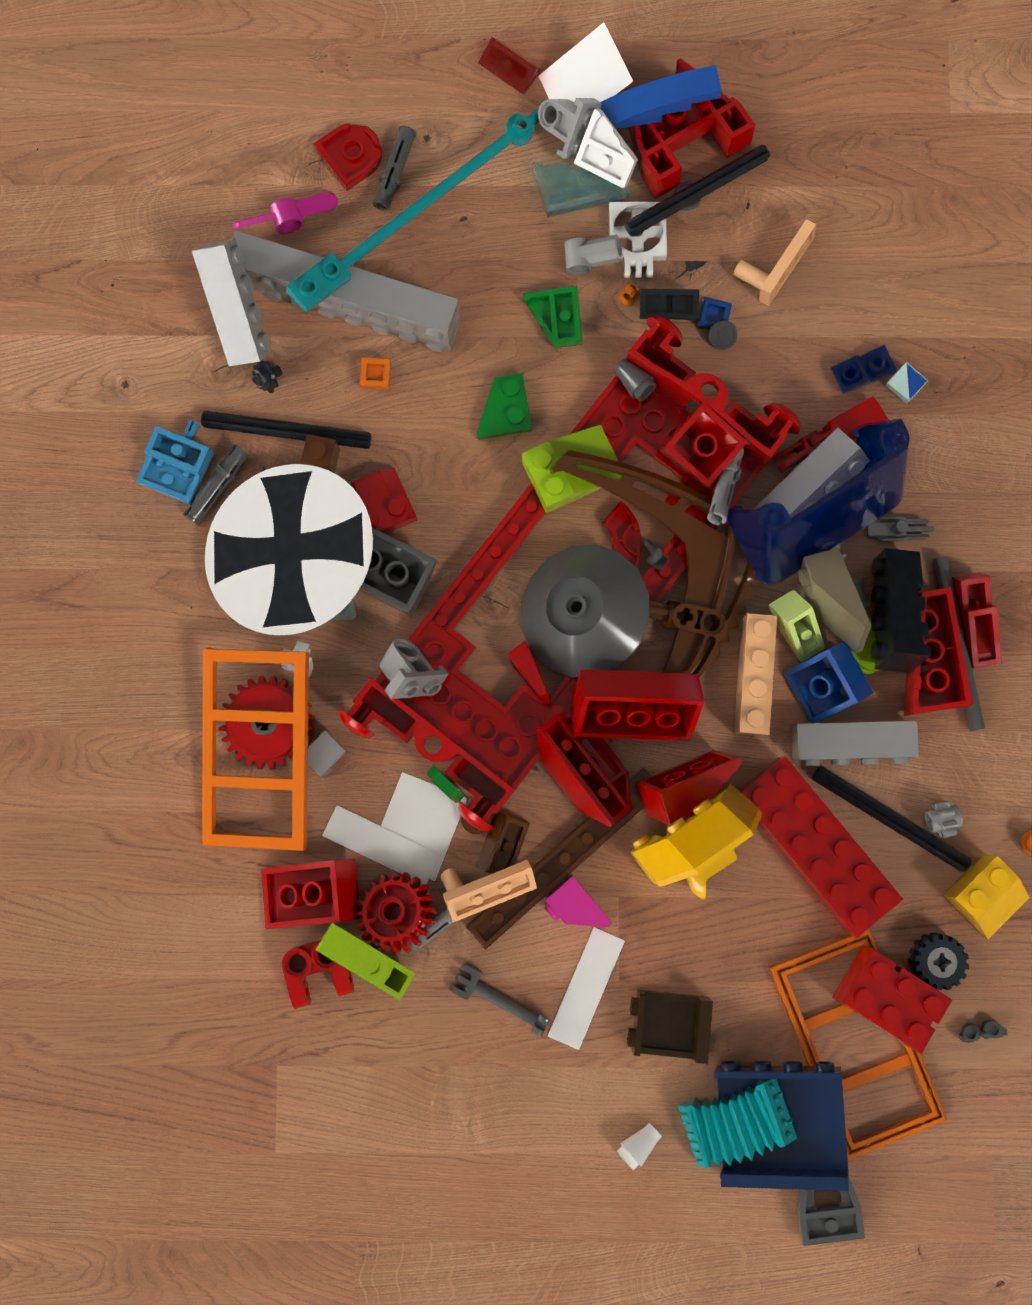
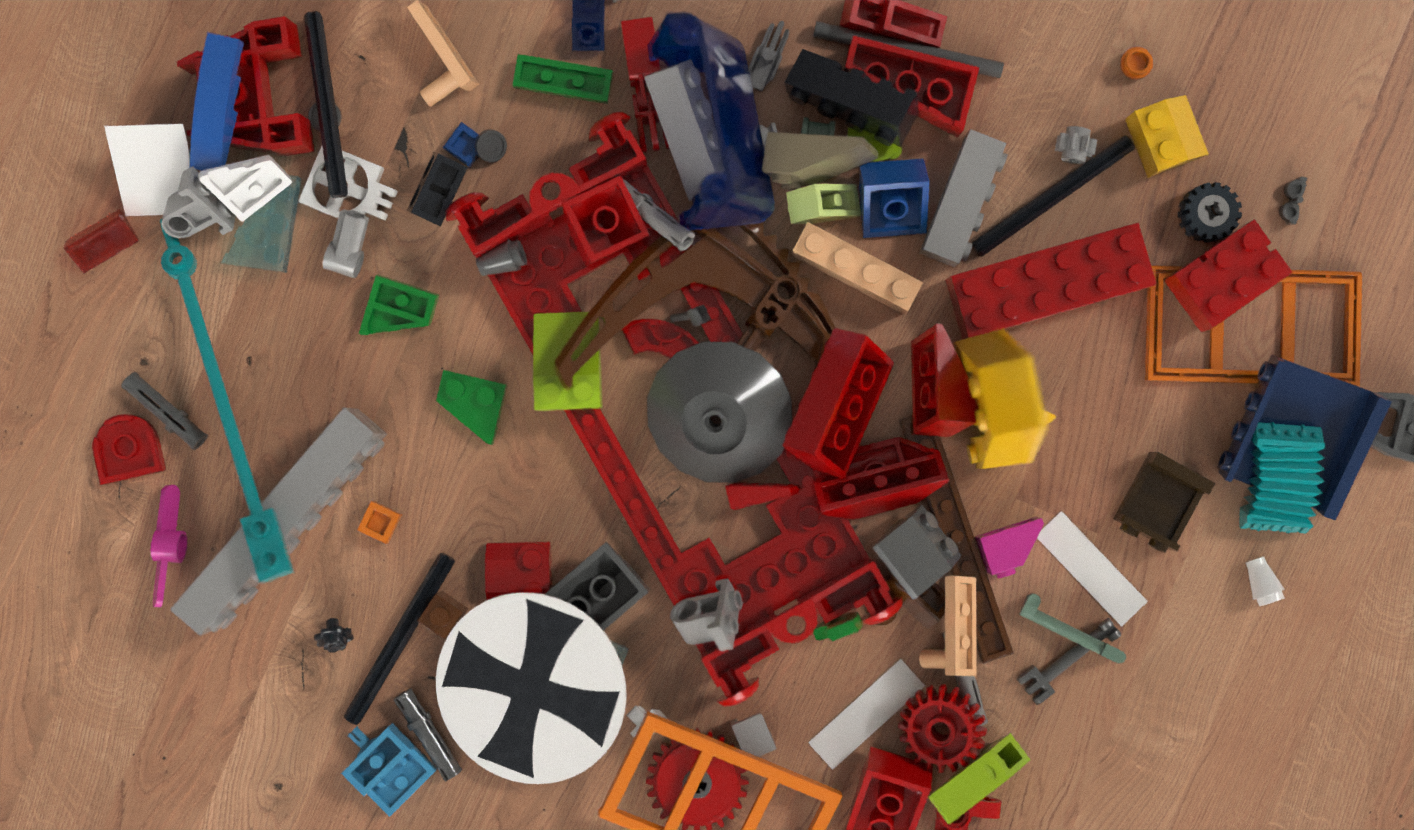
camera: 70 degrees left, 5 degrees up
brick [192,237,270,366] -> none
white sticker [381,772,468,881] -> none
orange rock [619,284,640,306] -> none
none -> green plate [512,54,613,104]
none -> dark grey slope [873,505,961,600]
none -> sand green hinge [1019,594,1126,664]

